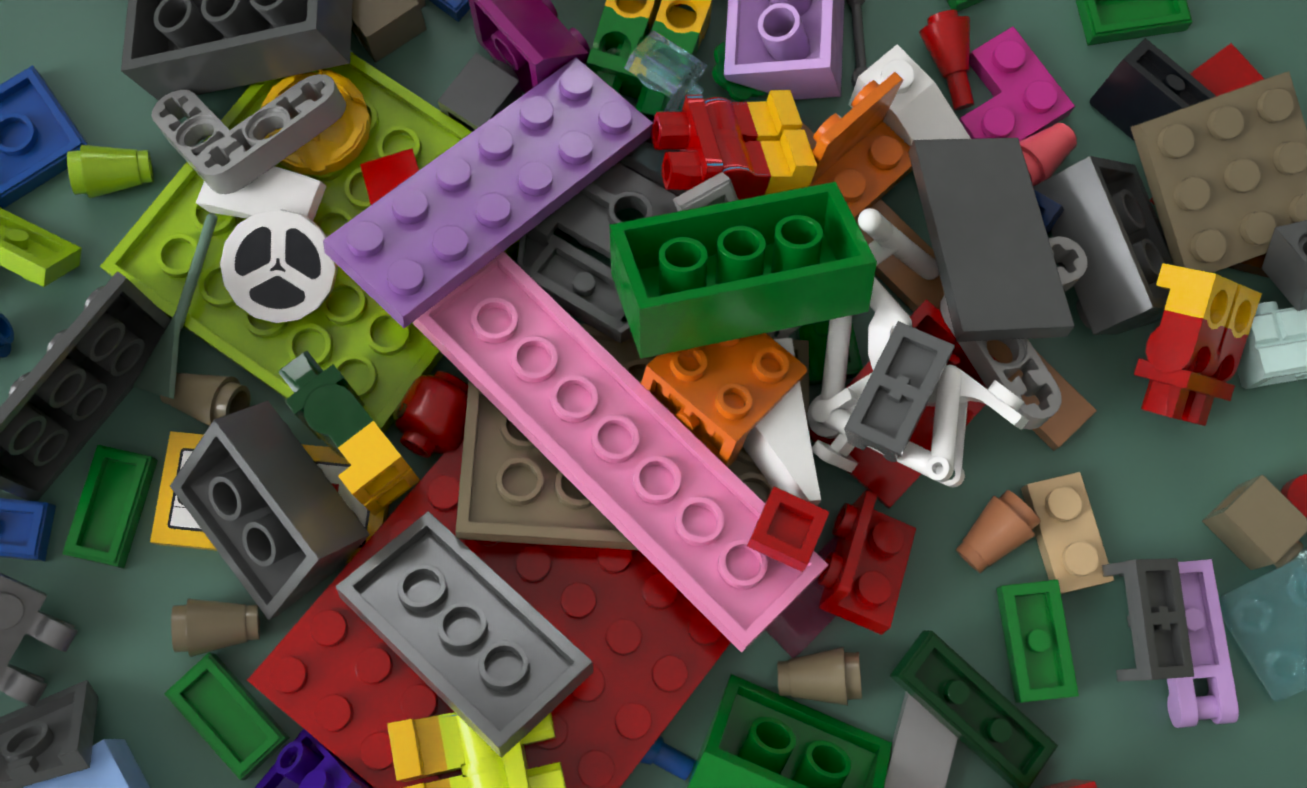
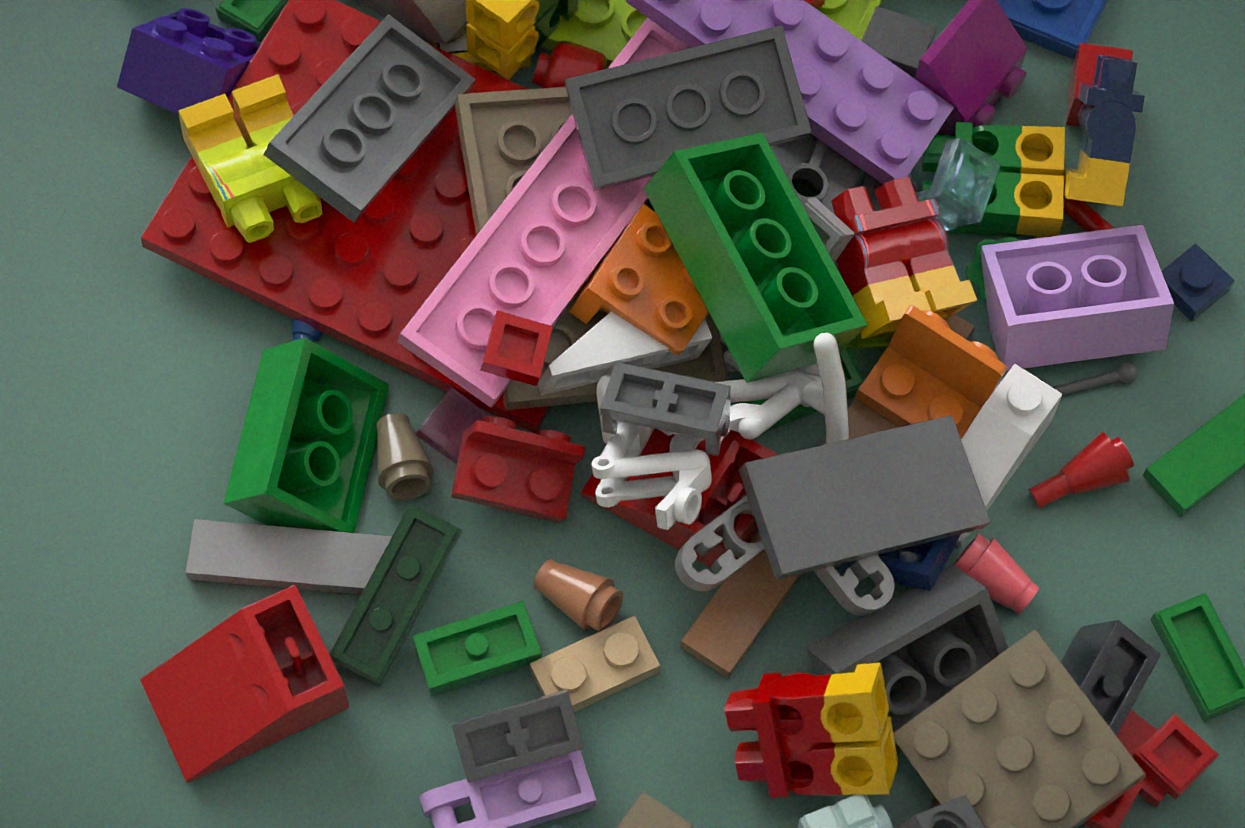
camera: 80 degrees right, 10 degrees down
dark pink plate [959,26,1075,141] -> none
none -> dark grey plate [565,25,812,191]
none -> red tile [1132,713,1219,801]

